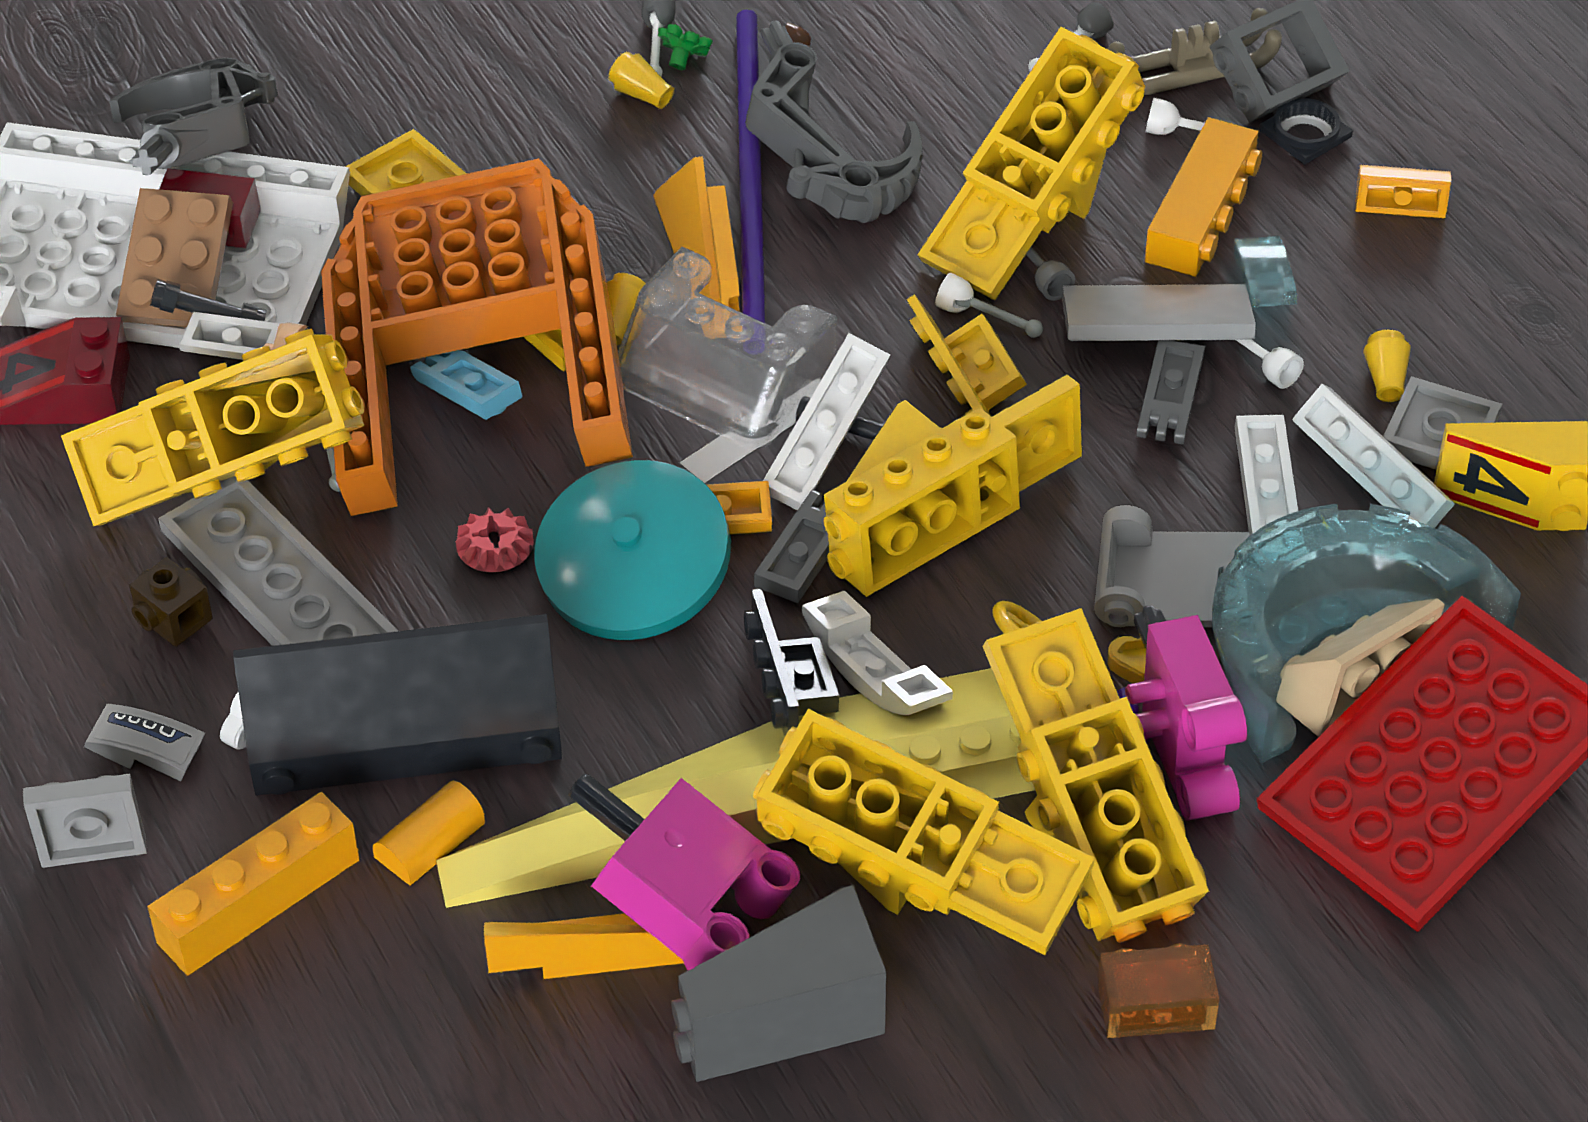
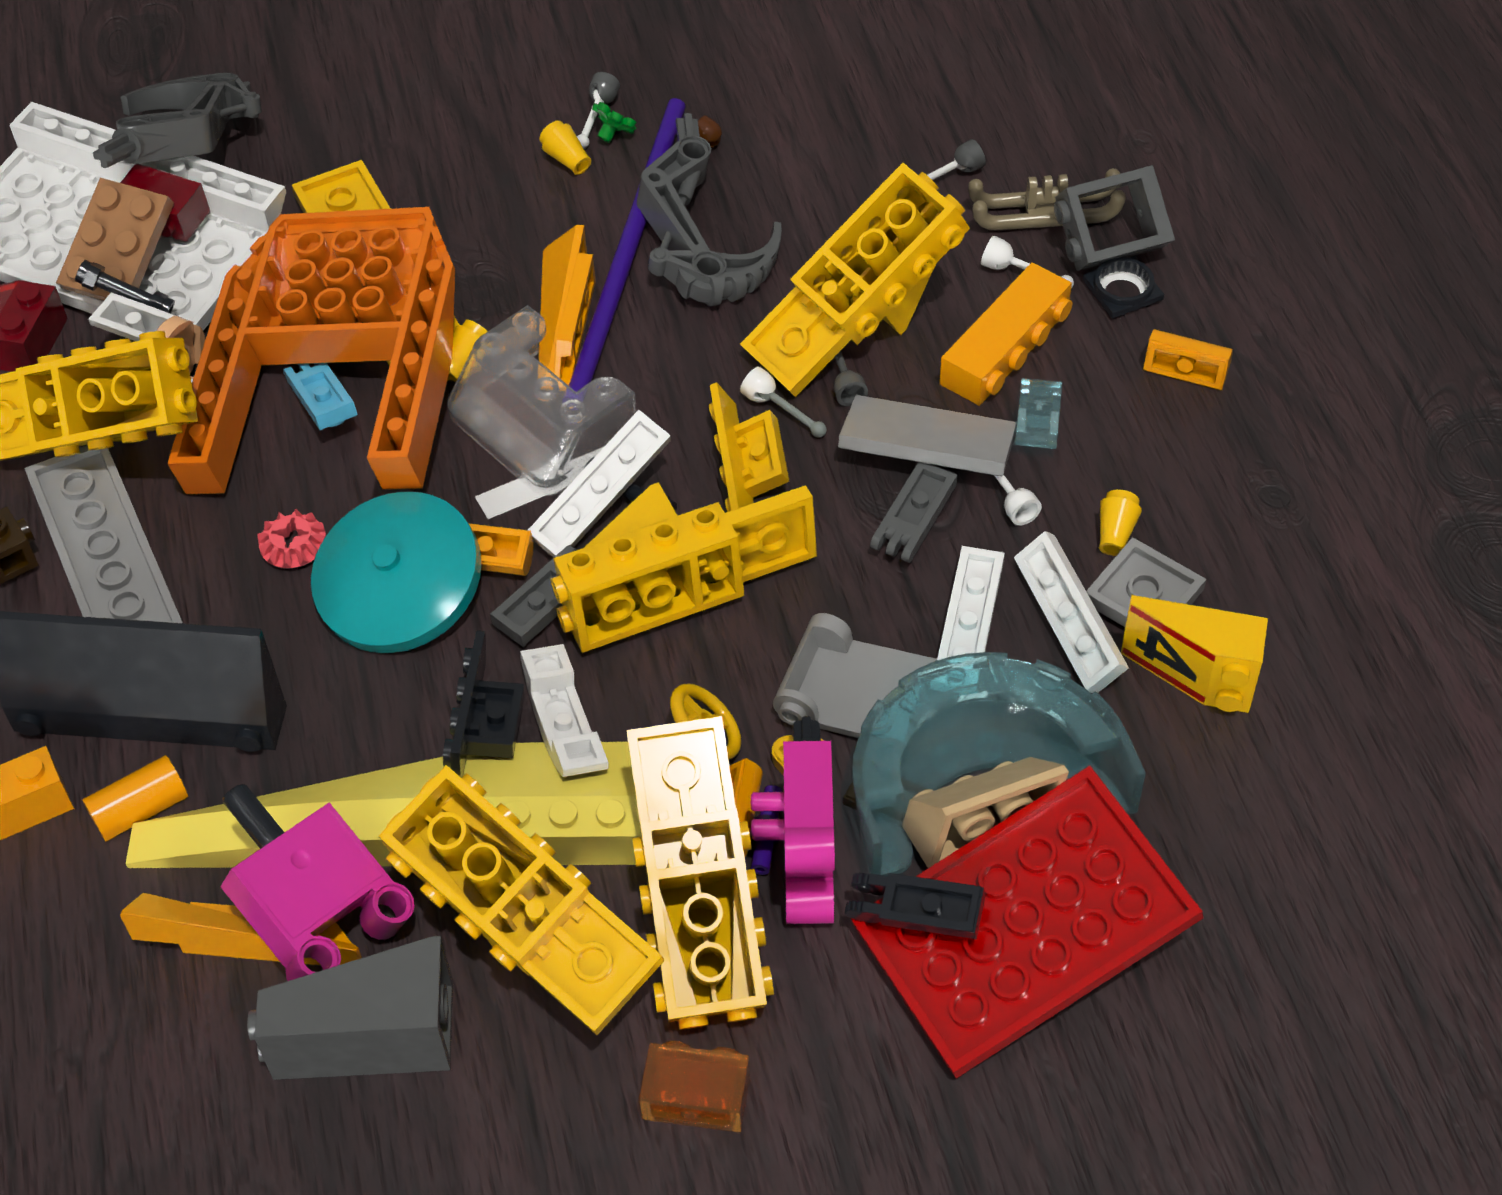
camera: 15 degrees right, 5 degrees up
none -> black hinge [844,872,986,939]

